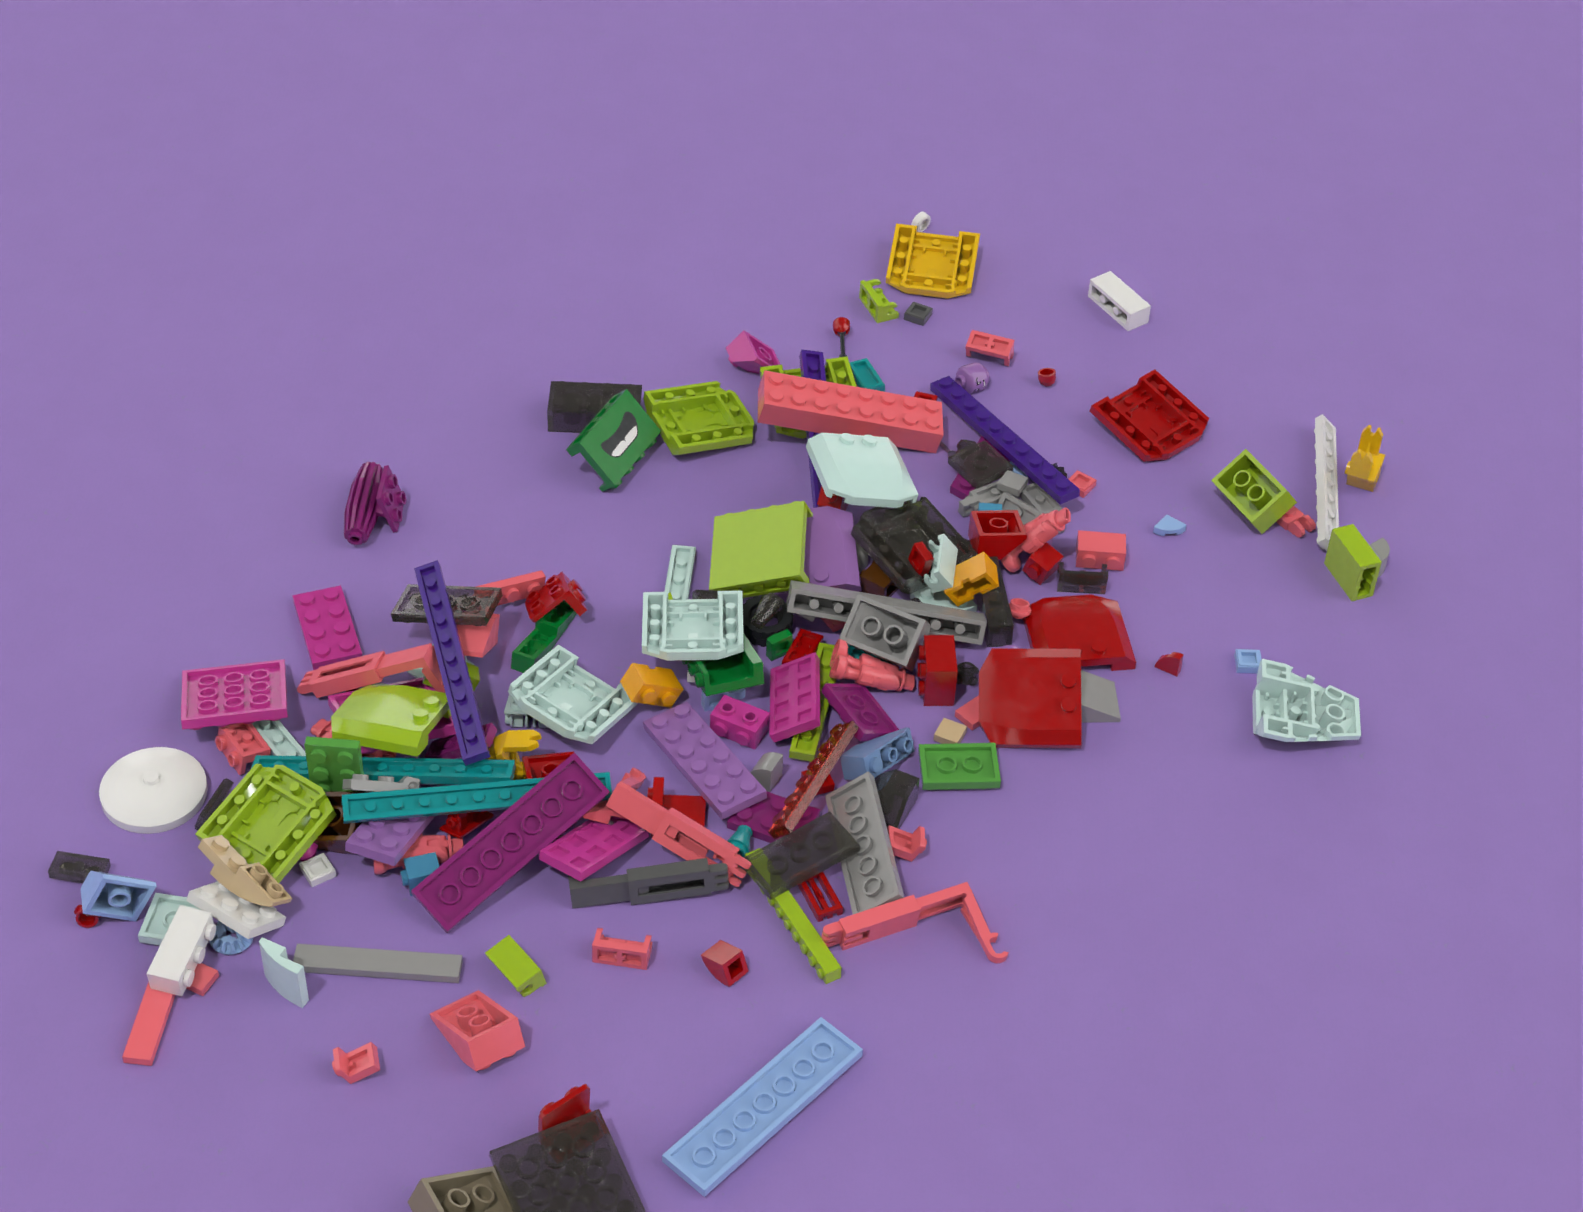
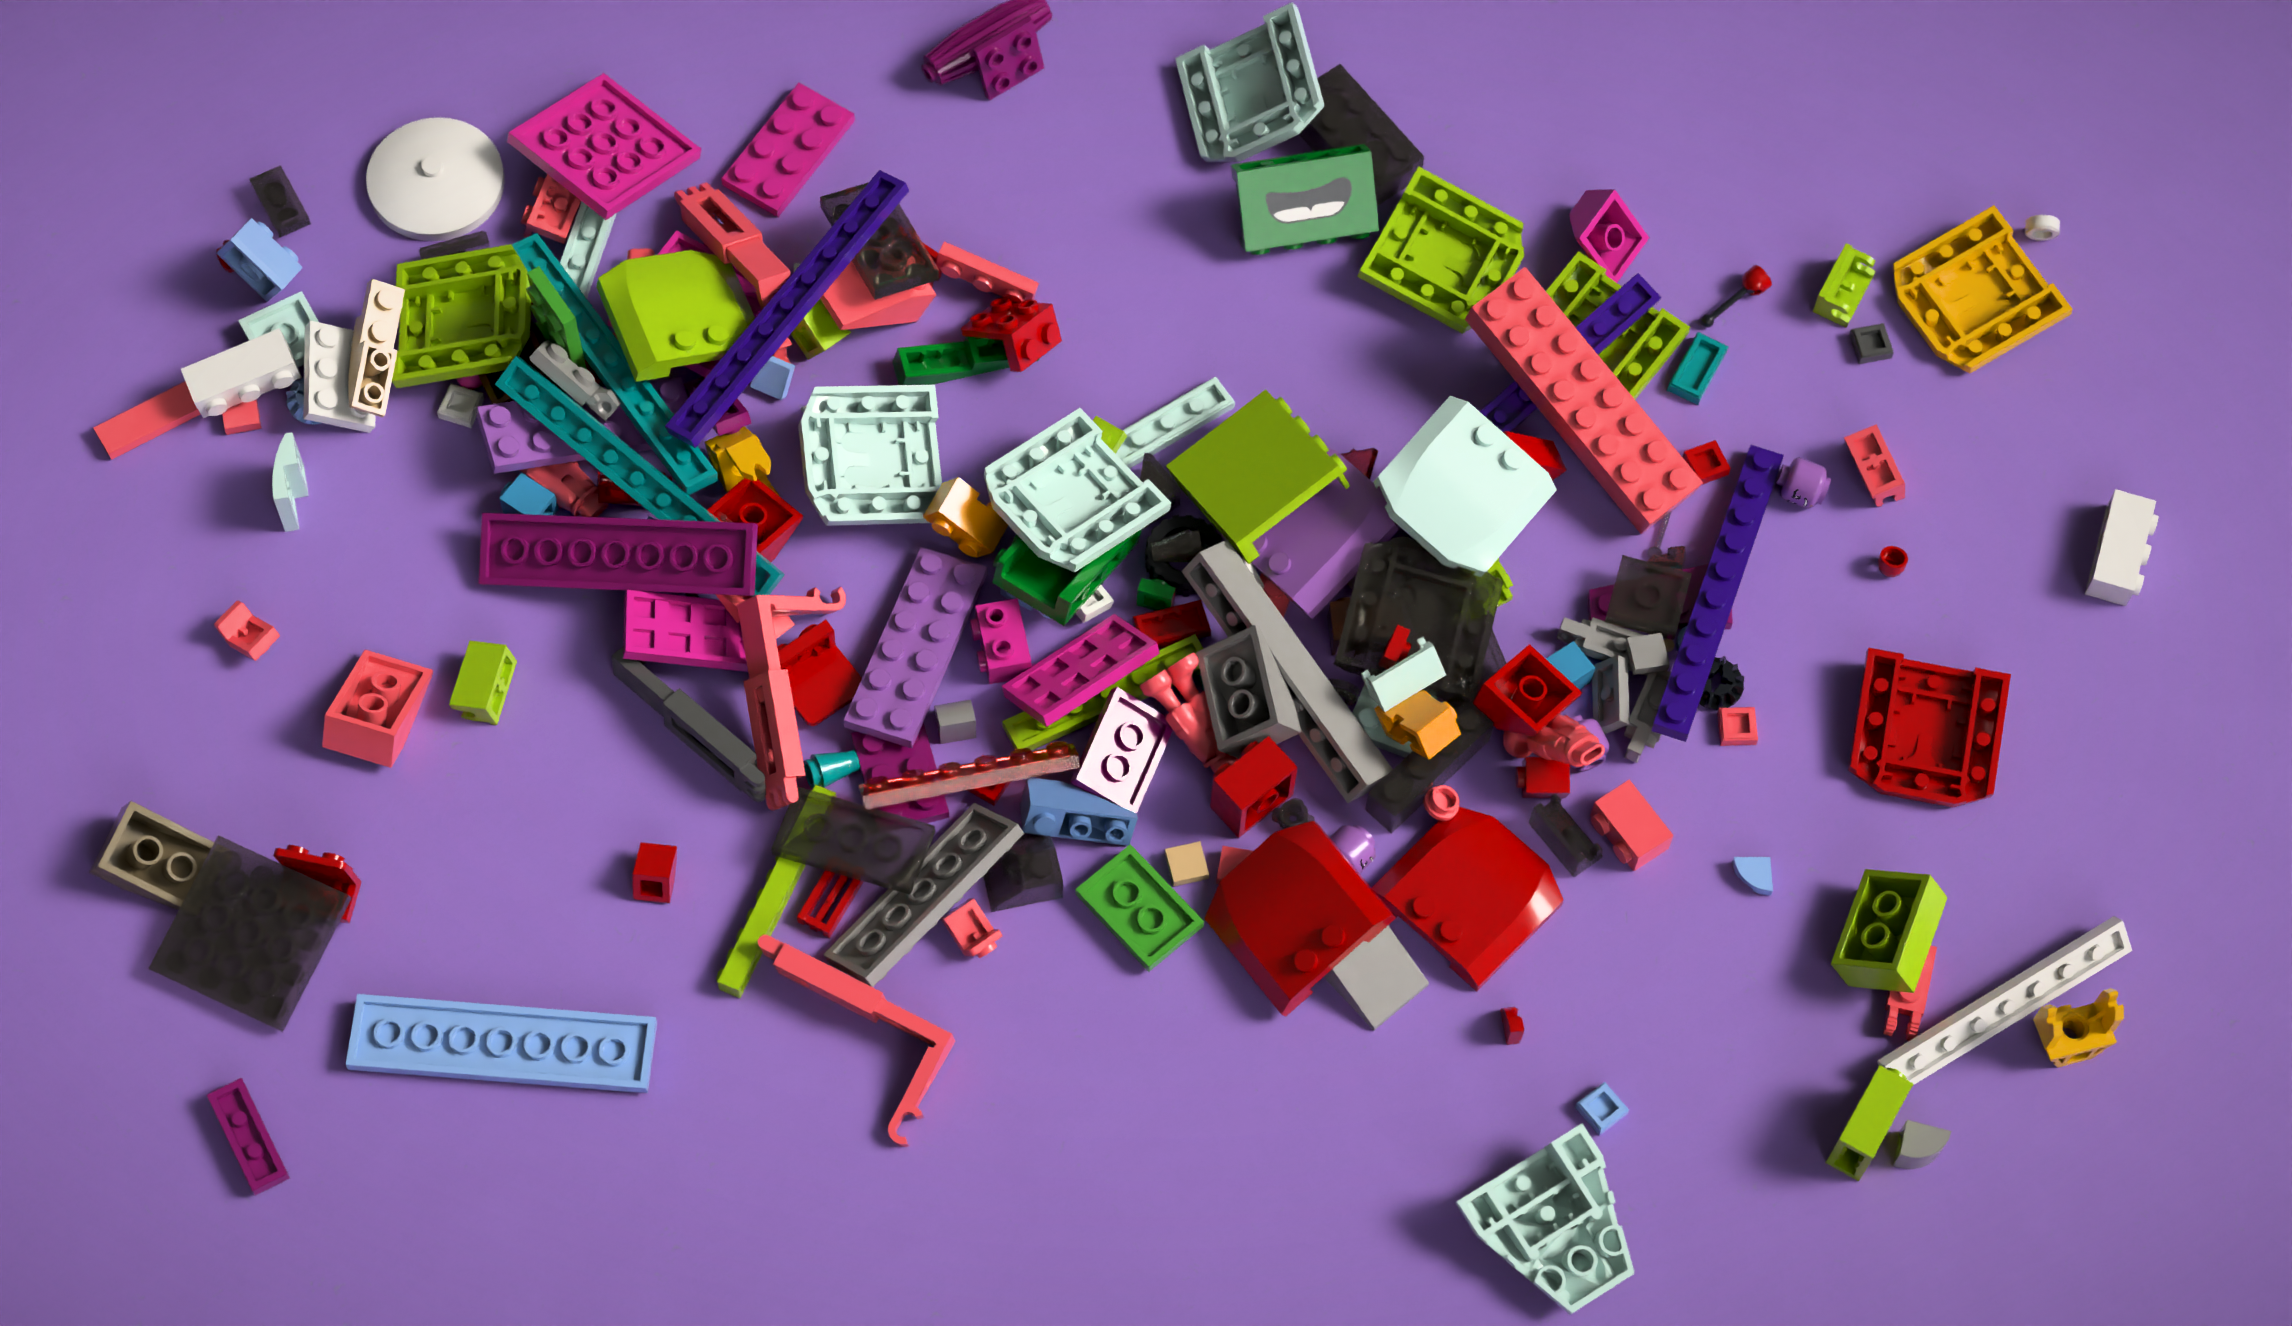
camera: 50 degrees right, 20 degrees up
light grey tile [293,944,463,983] -> none
coral hinge [592,928,653,970] -> none
none -> light aqua wedge [1175,2,1325,162]

